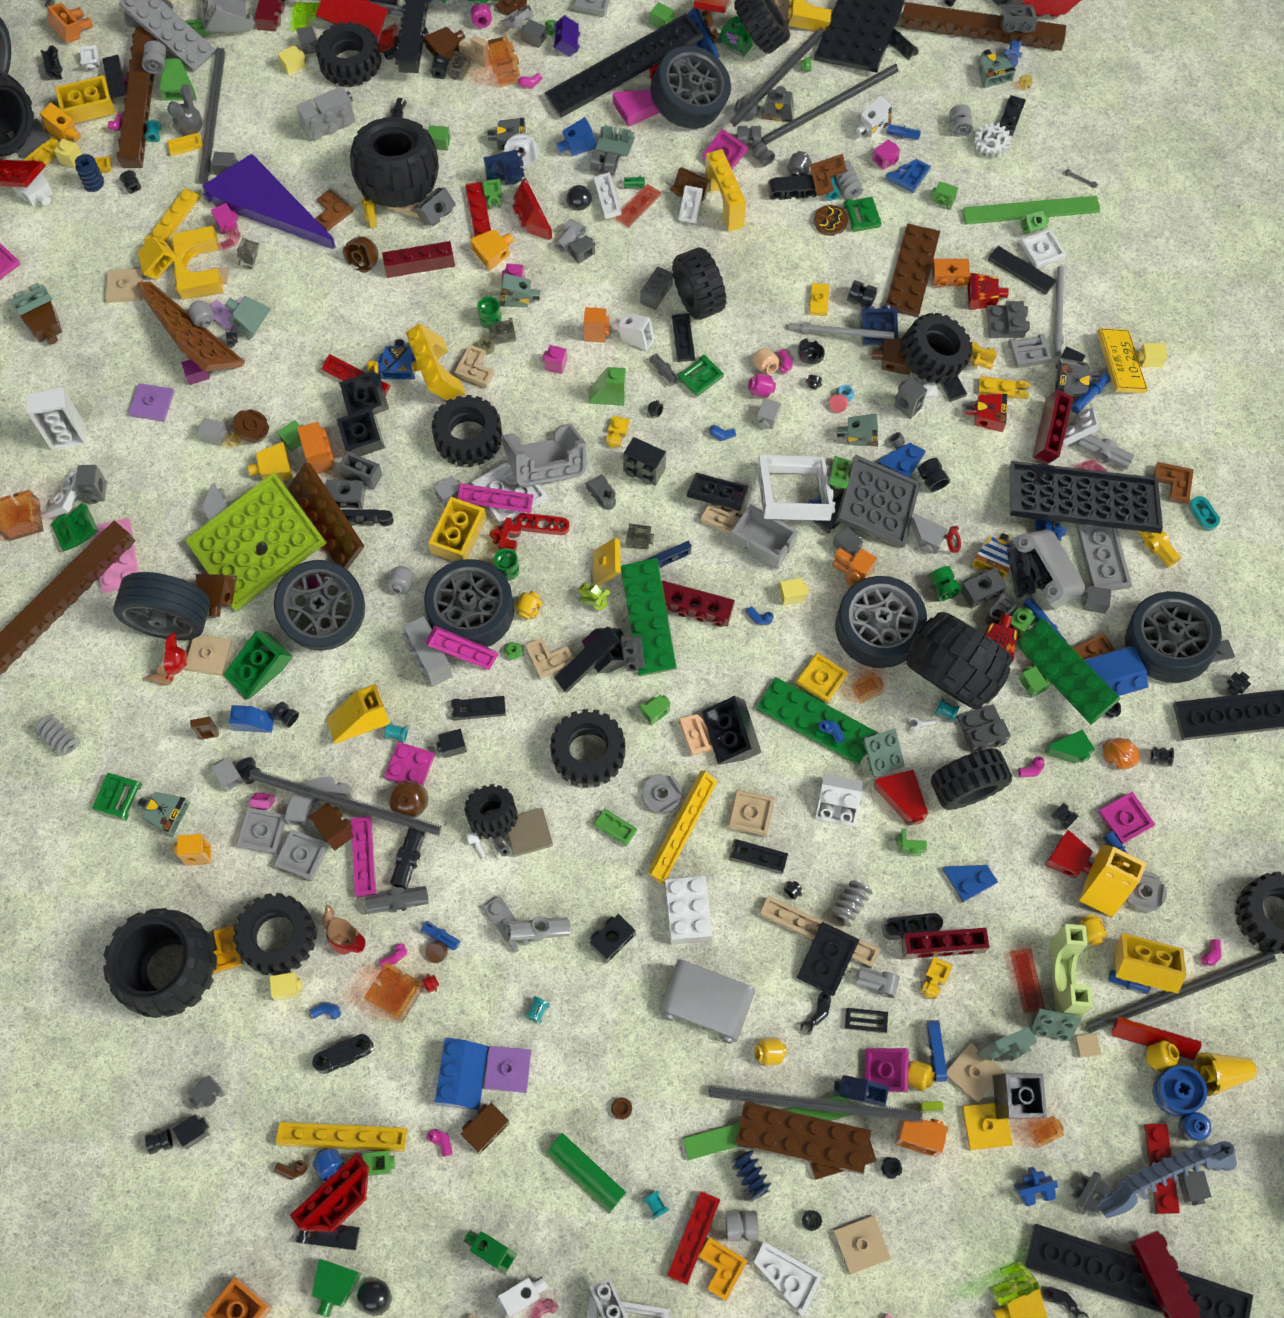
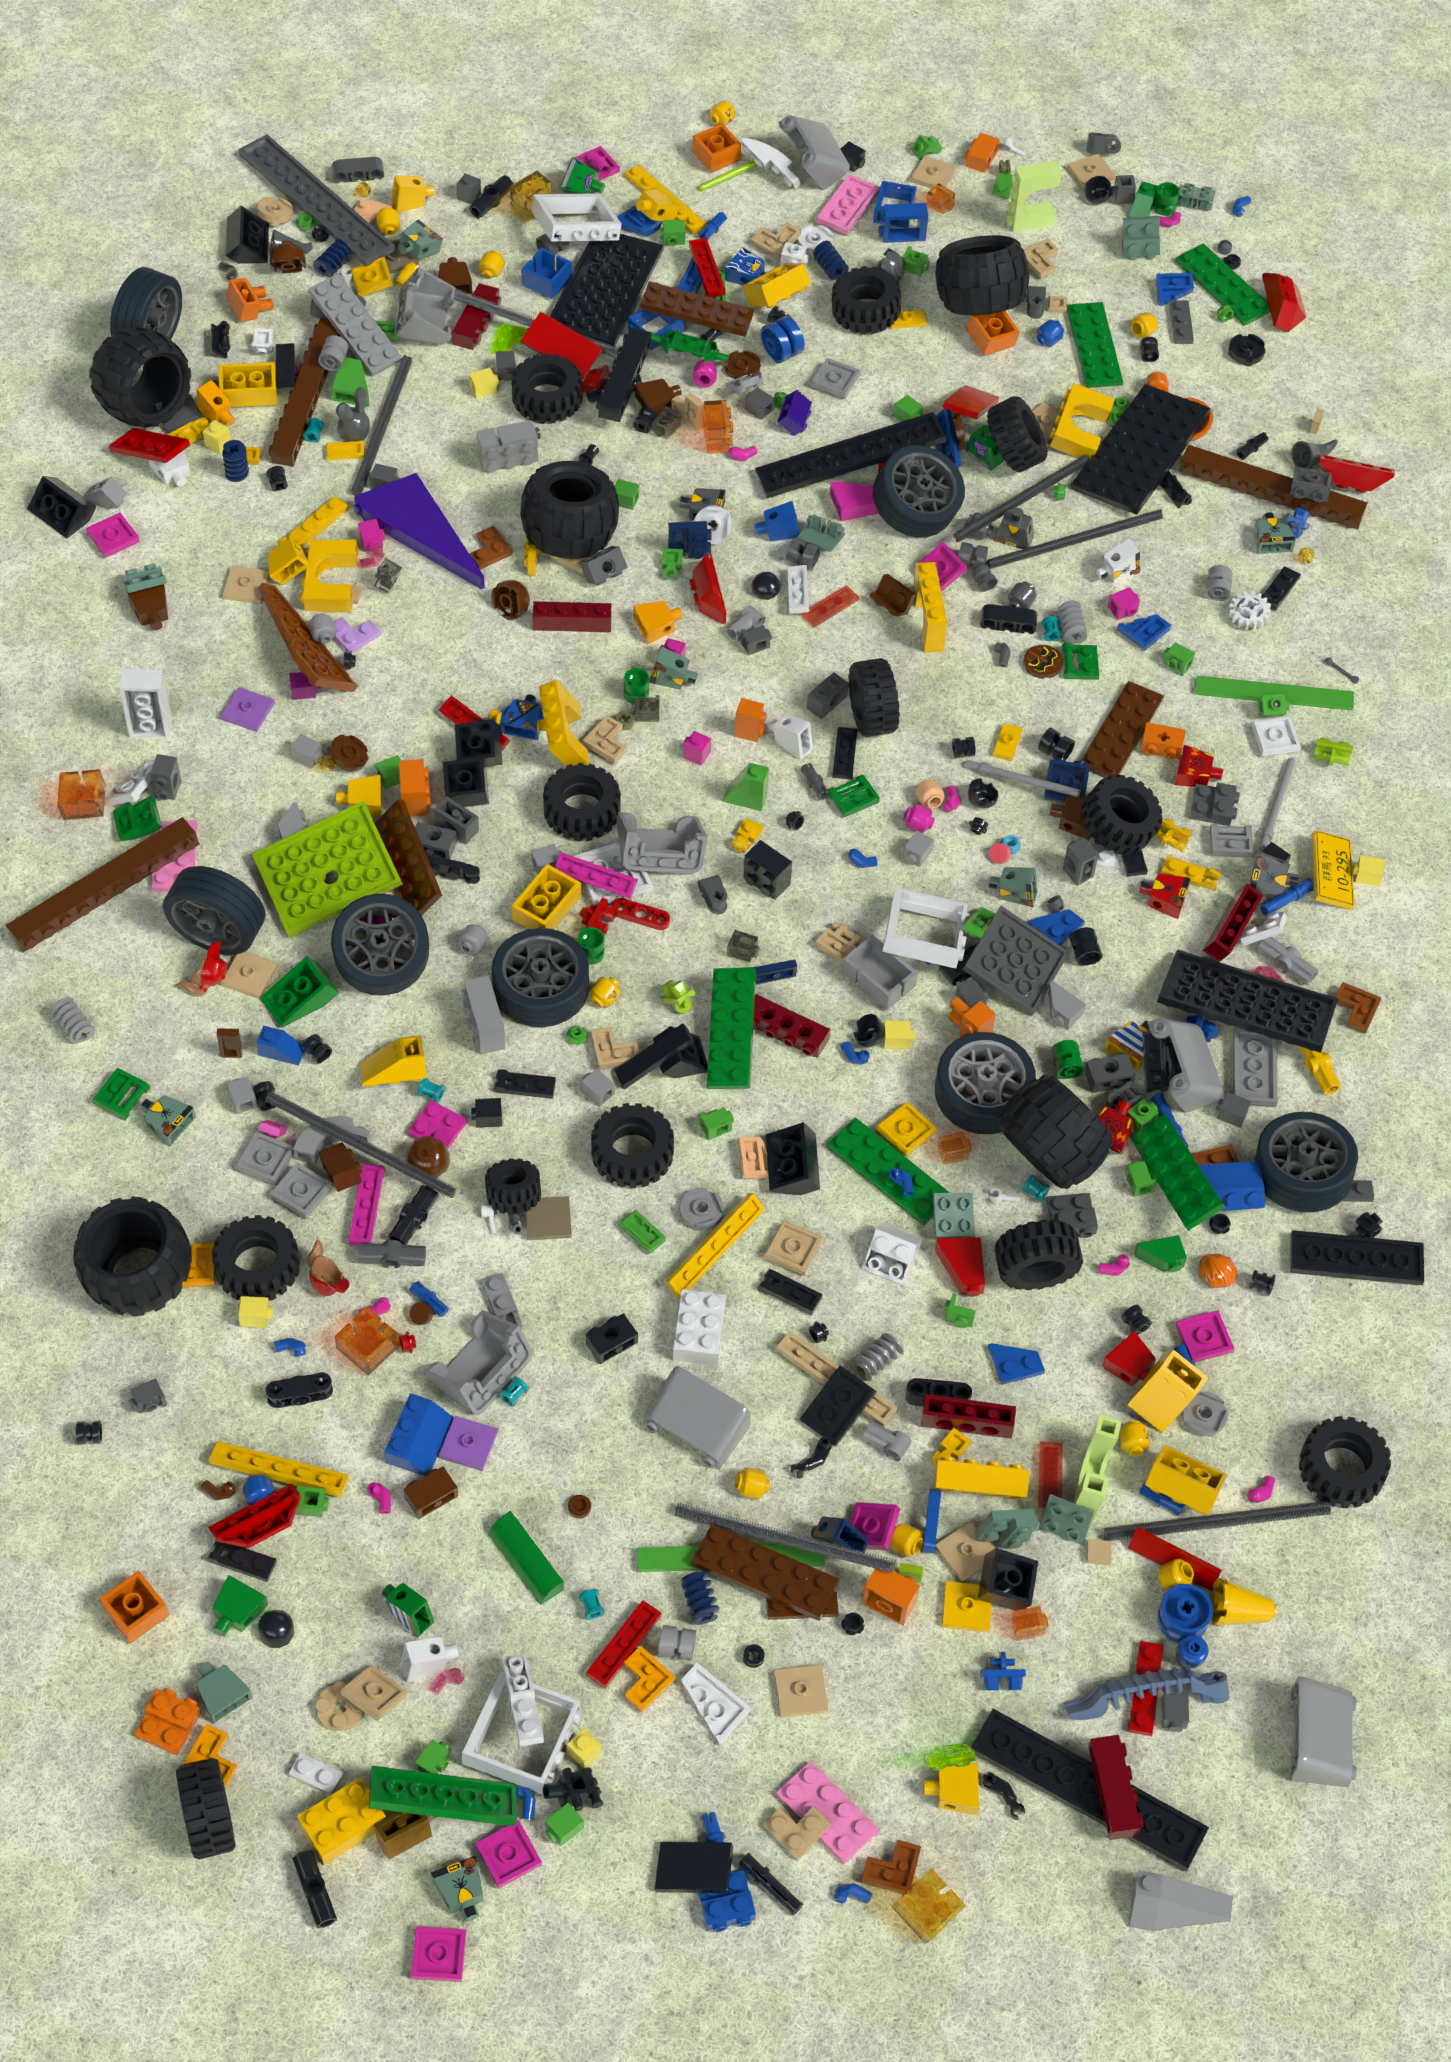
camera: 10 degrees right, 10 degrees down
dark pink arm [108,113,123,131] -> none
black brick [172,1114,210,1149] -> none
light orange brick [174,834,211,866] -> none
reddish brown torso [196,574,237,617] -> none
sand green torso [224,296,271,340] -> none
dark pink plate [425,625,499,670] -> none
red plate [465,182,491,237] -> none
light grey piece [506,916,571,942] -> none
yellow plate [593,538,621,586] -> none
dark grey hips [621,636,645,671] -> none
green pin [624,175,645,189] -> none
white plate [678,185,703,224] -> none
black tile [687,473,749,511] -> none
dark orange plate [810,154,847,196] -> none
black tile [845,1008,888,1034] -> none
blue axle [887,124,921,140] -> none
red piece [944,526,961,553] -> none
black tile [988,245,1057,295] -> none
dark grey hips [1071,1171,1111,1216] -> none
teal plate [1189,496,1220,531] -> none
none -> light grey windscreen [424,1310,532,1415]
none -> light grey brick [581,1068,615,1107]
none -> black hair [853,1013,885,1048]
none -> yellow brick [933,1457,1029,1500]
none -> black wheel [952,736,976,758]
none -> dark grey arm [994,642,1010,667]
none -> lime hips [1313,737,1353,765]

